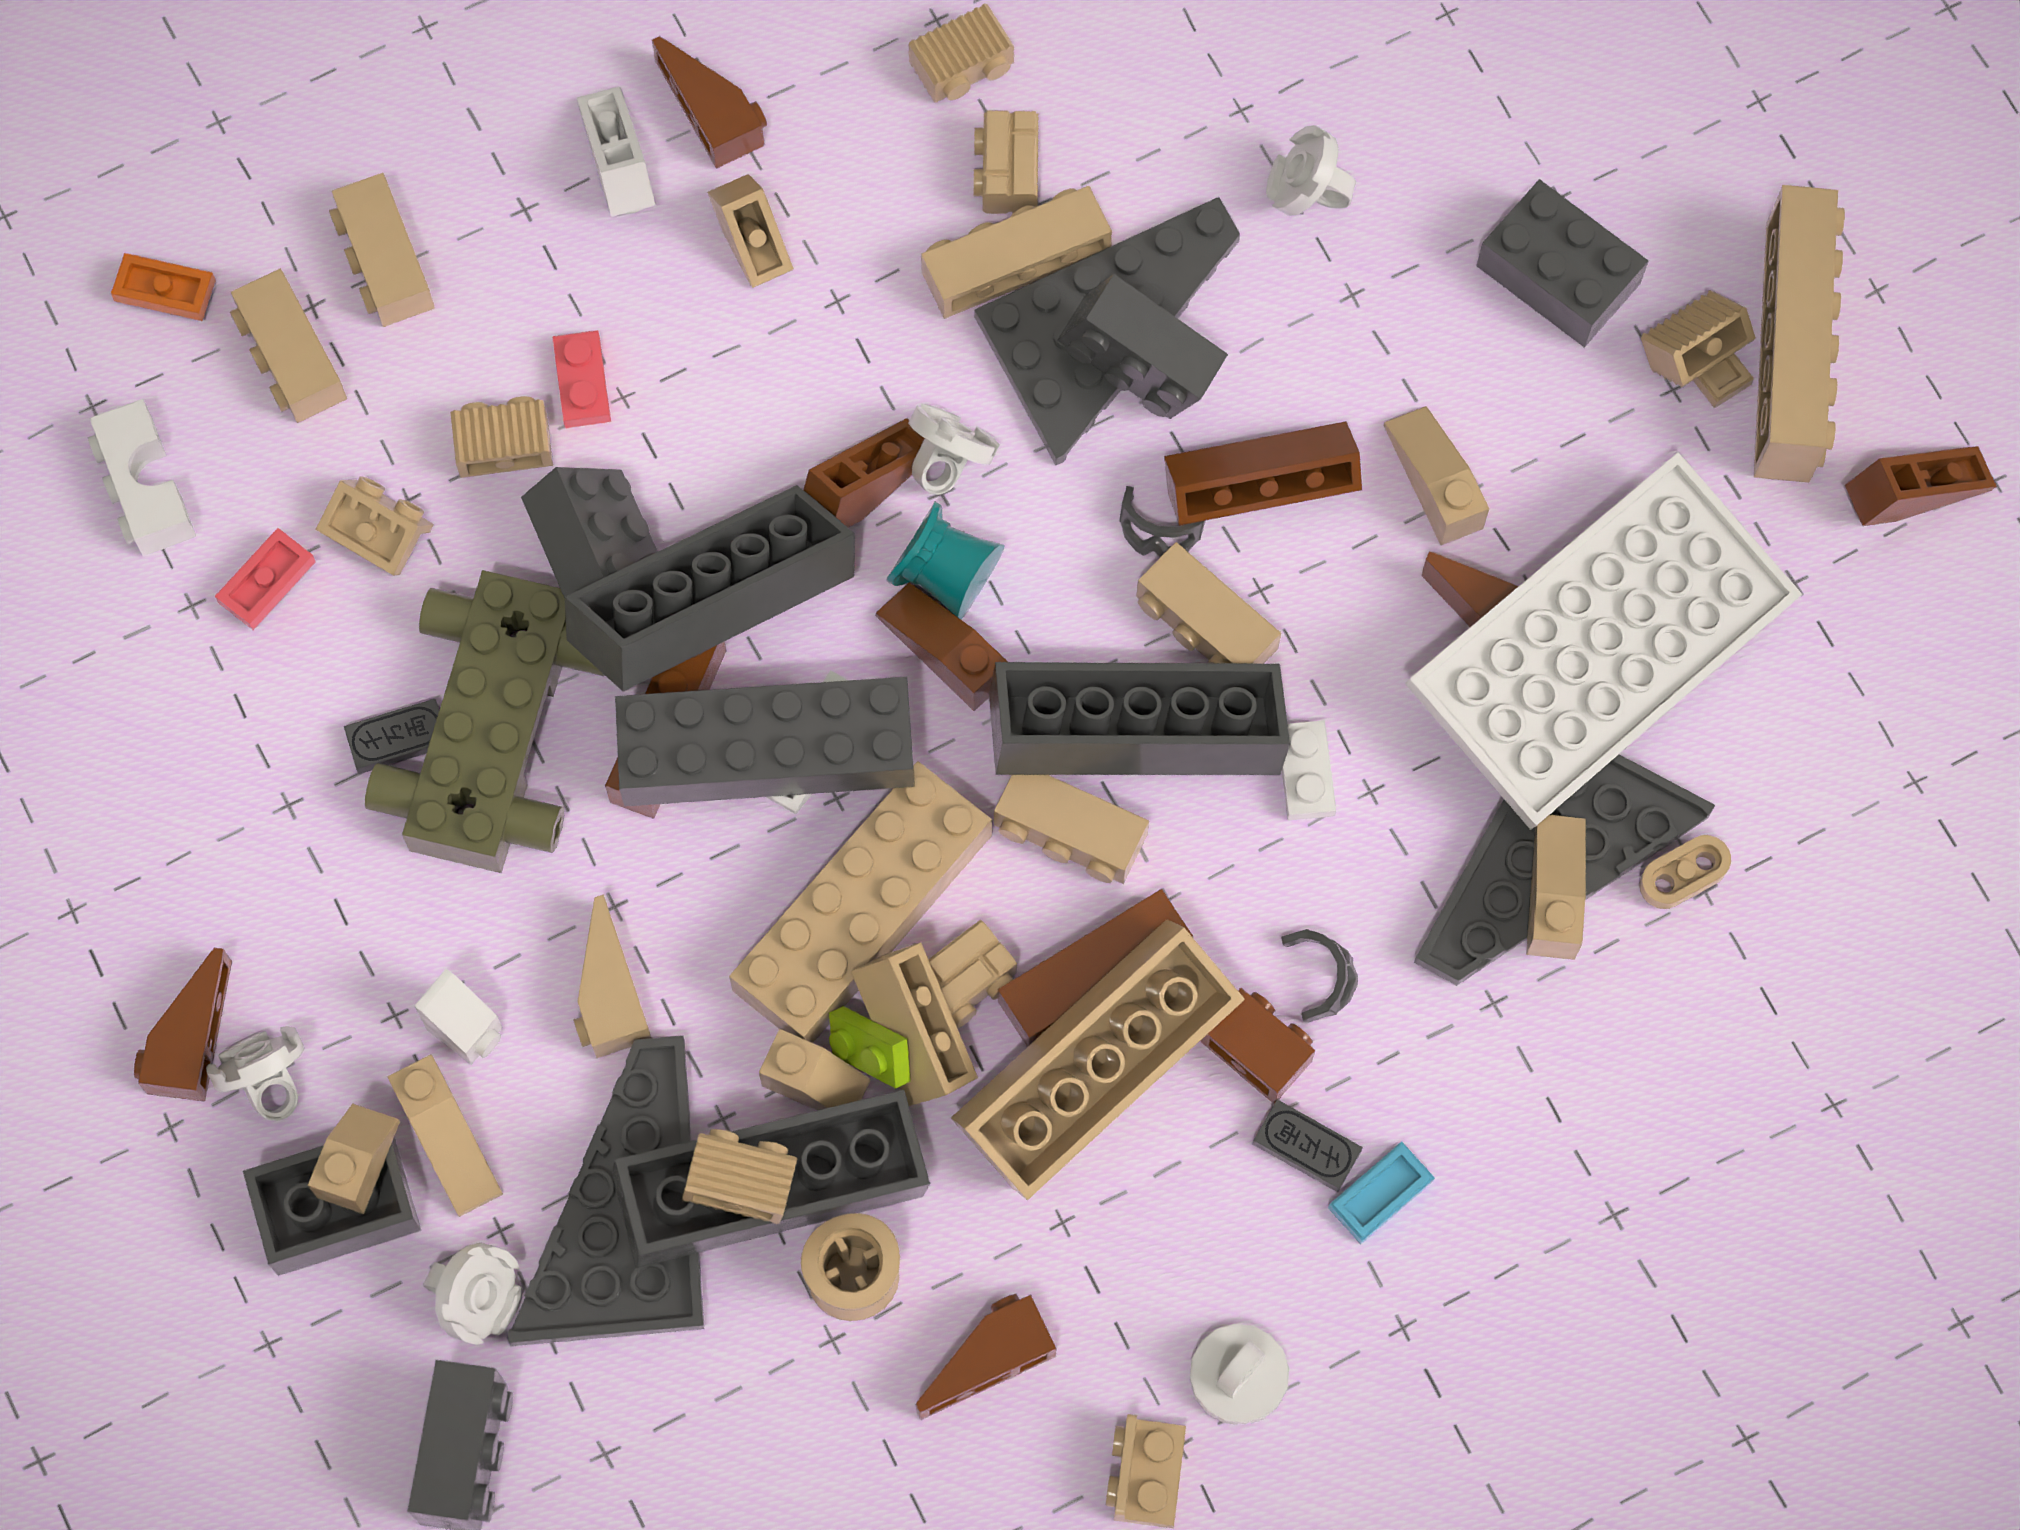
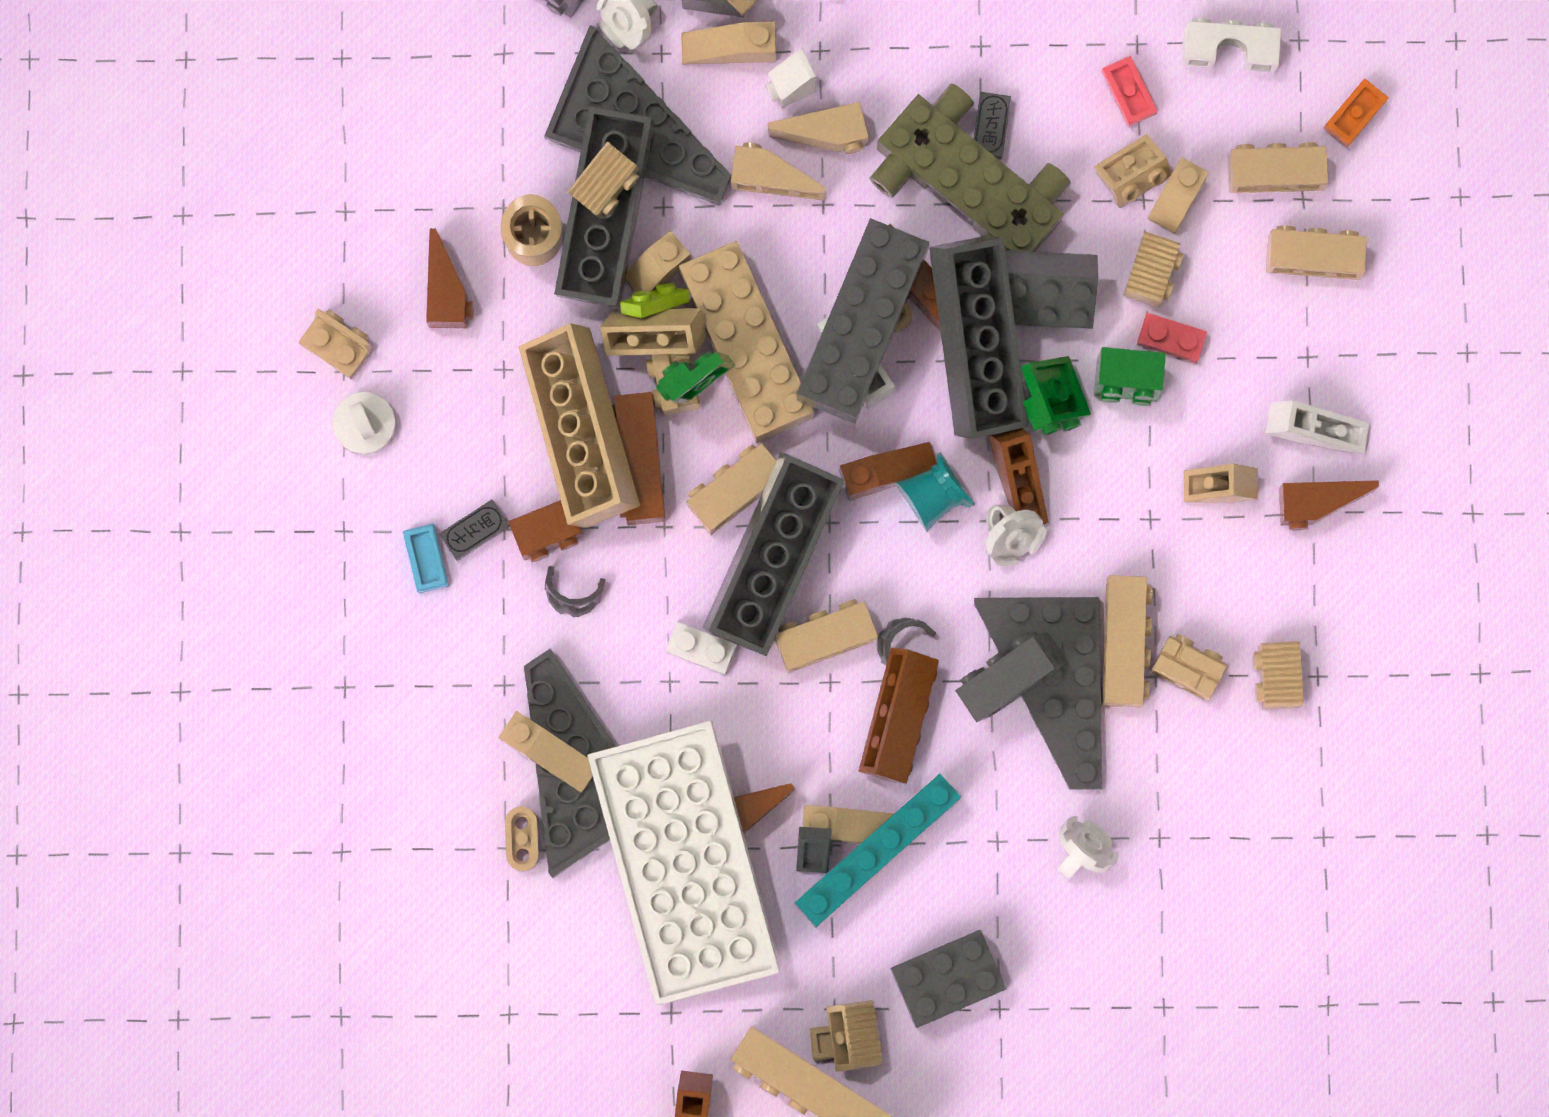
camera: 120 degrees right, 10 degrees up
none -> green plate [656,351,735,404]
none -> tan slope [768,102,868,154]
none -> teal arch [794,773,961,928]
none -> dark grey tile [796,827,832,873]
none -> green plate [1021,356,1091,436]
none -> green brick [1094,347,1166,406]
none -> tan slope [1147,157,1209,234]

